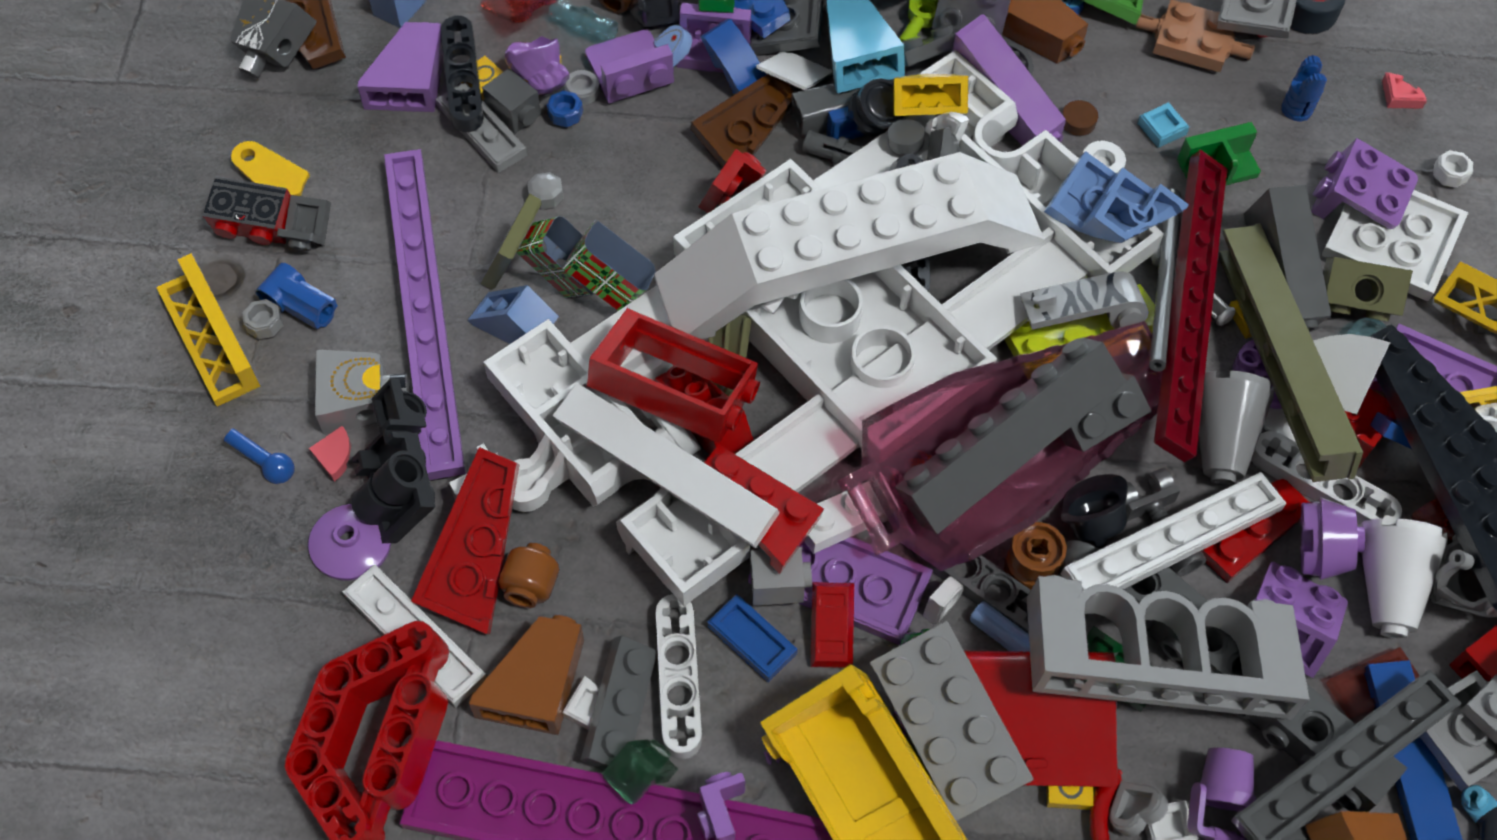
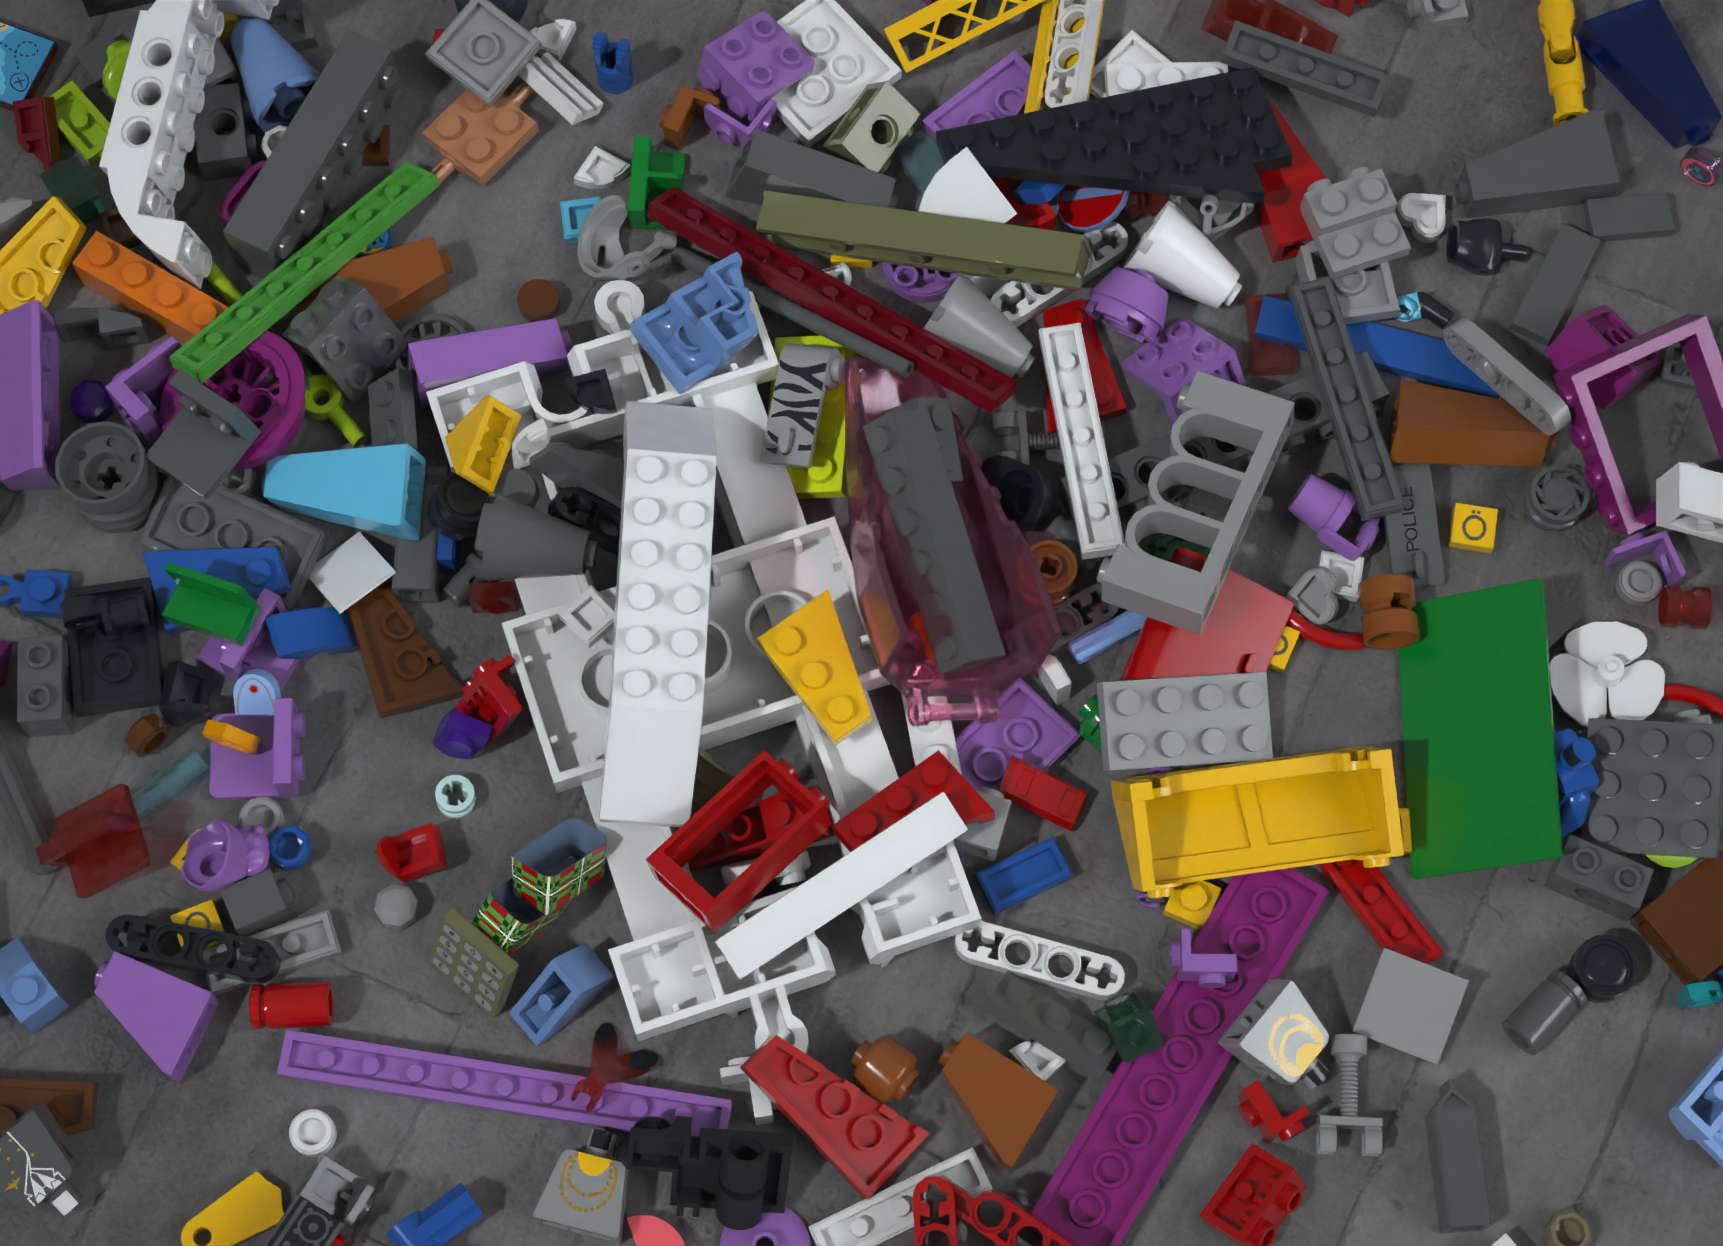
camera: 70 degrees left, 10 degrees up
none -> light orange tile [202,719,261,755]
none -> red piece [249,981,334,1030]
none -> white tile [289,1109,337,1157]
none -> red plate [375,822,447,883]
none -> dark purple plate [433,708,492,759]
none -> light aqua bush [435,775,476,819]
none -> clear red tile [468,581,517,614]
none -> dark grey cone [474,493,599,581]
none -> white tile [518,52,604,125]
none -> white tile [529,19,576,62]
none -> black tile [564,369,617,414]
none -> clear red piece [571,1023,659,1112]
none -> white tile [574,146,631,189]
none -> light grey helmet [577,195,677,281]
none -> dark orange bracket [659,85,721,150]
none -> medium lavender bracket [704,98,777,149]
none -> yellow wing [757,589,872,746]
none -> red piece [1057,185,1130,232]
none -> yellow plate [1162,880,1222,931]

